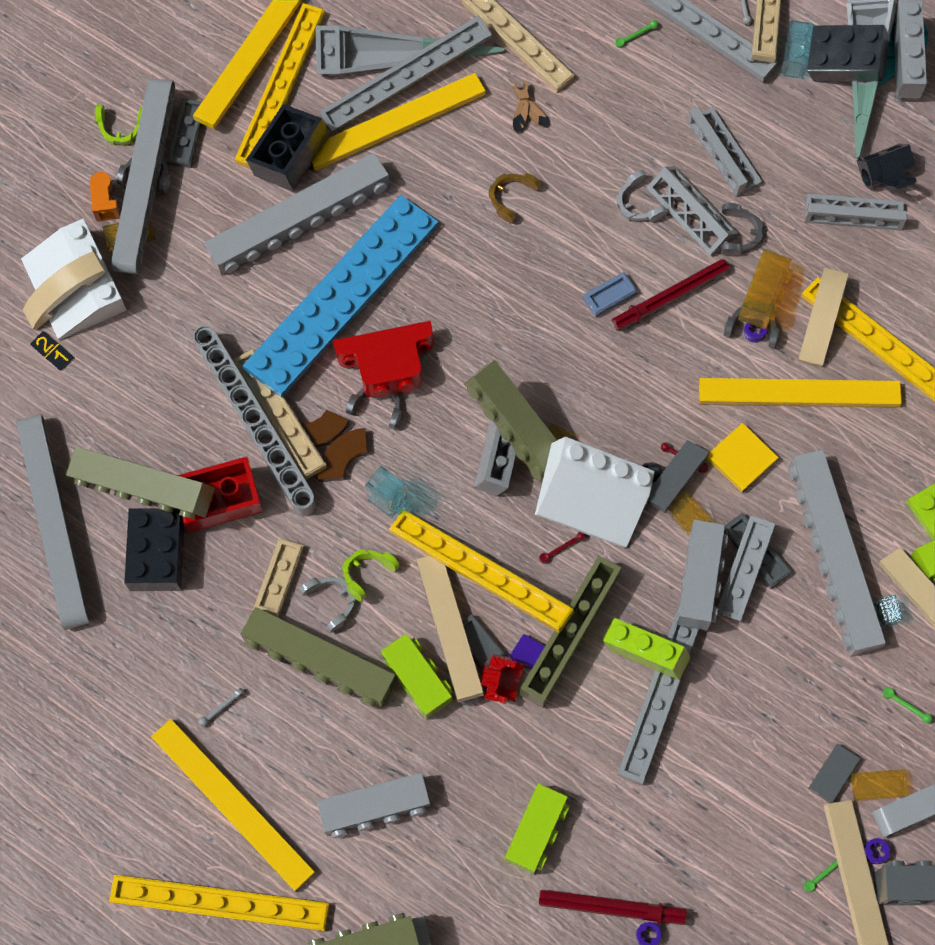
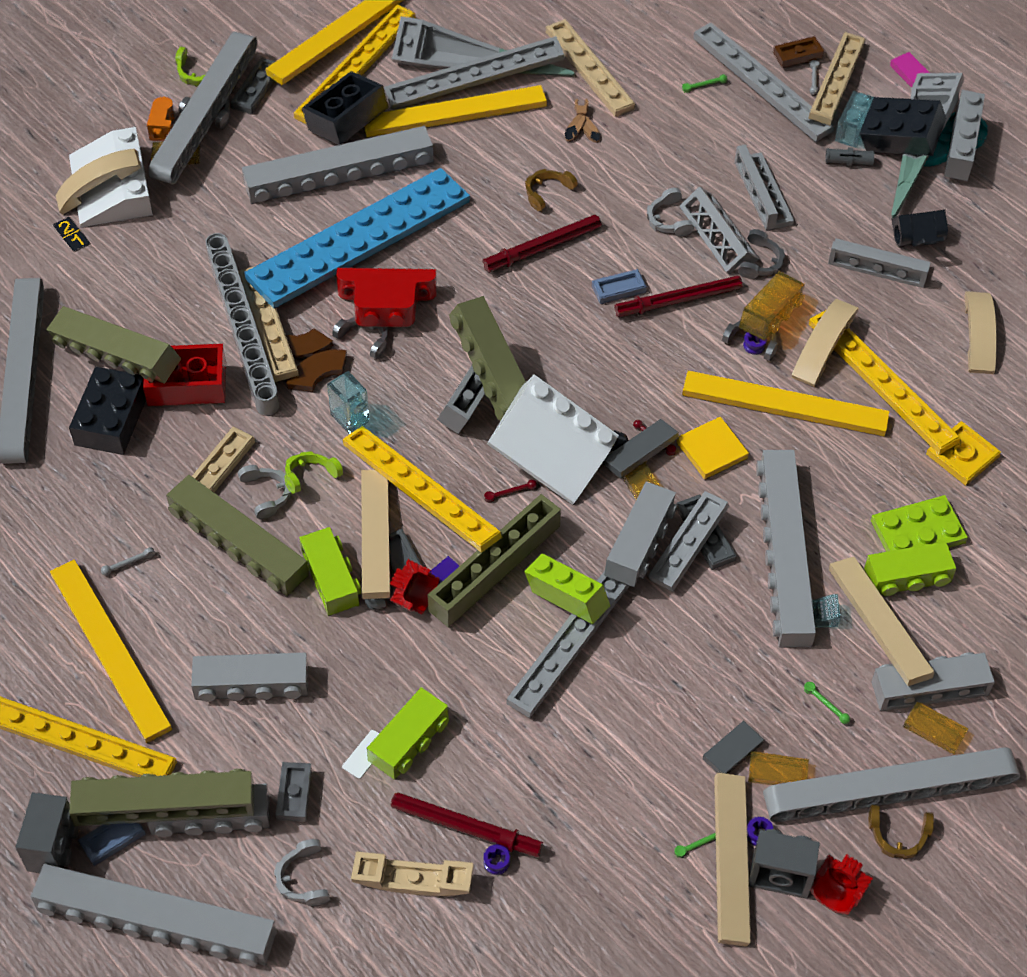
camera: 10 degrees right, 15 degrees down
none -> flat silver plate [276,762,312,822]
none -> white sticker [342,730,379,778]
none -> dark red axle [482,215,602,273]
none -> dark grey pin [825,147,874,166]

